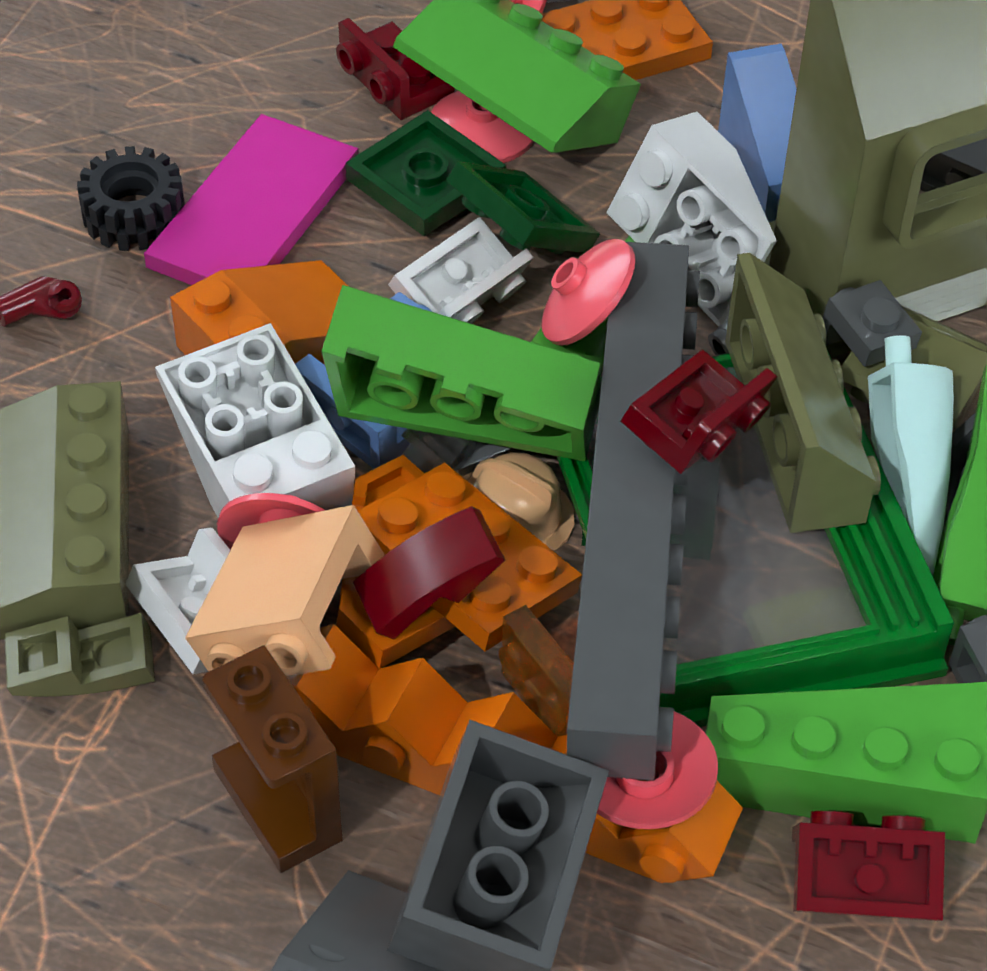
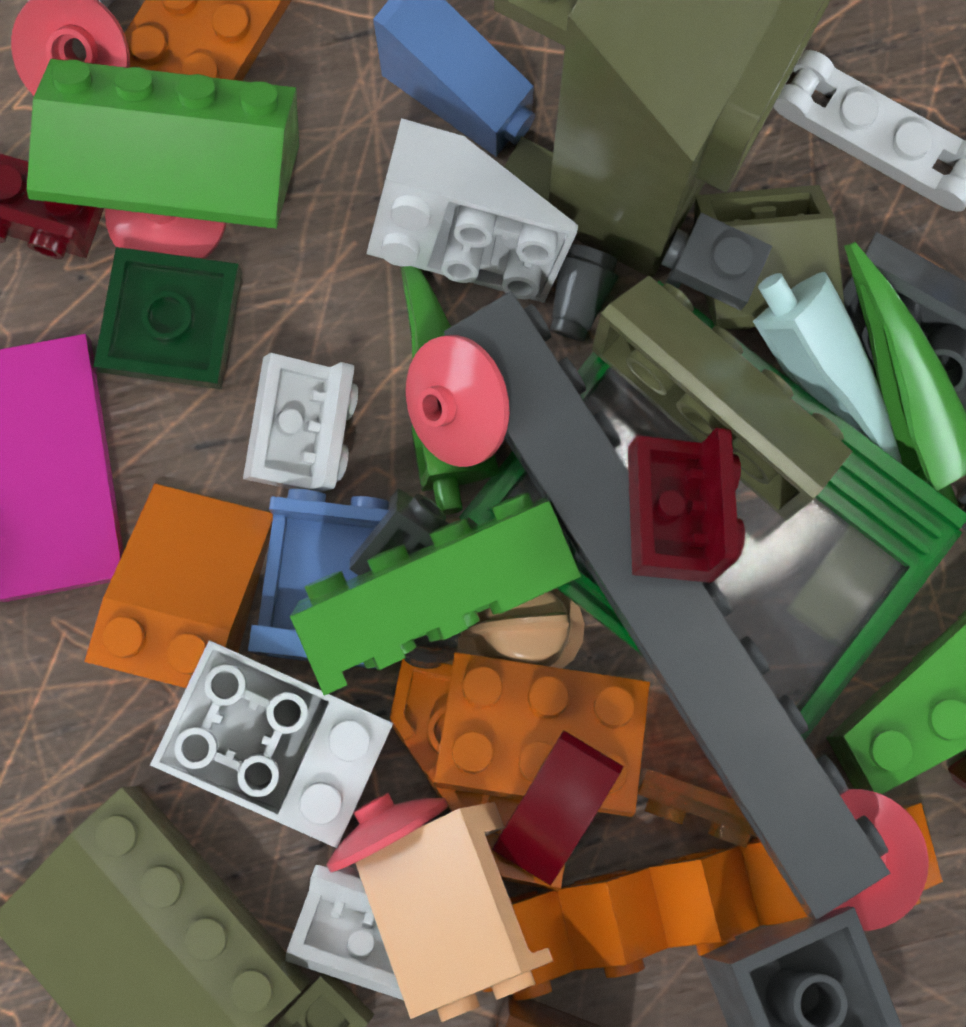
camera: 35 degrees left, 30 degrees up
dark green plate [446,161,600,255] -> none

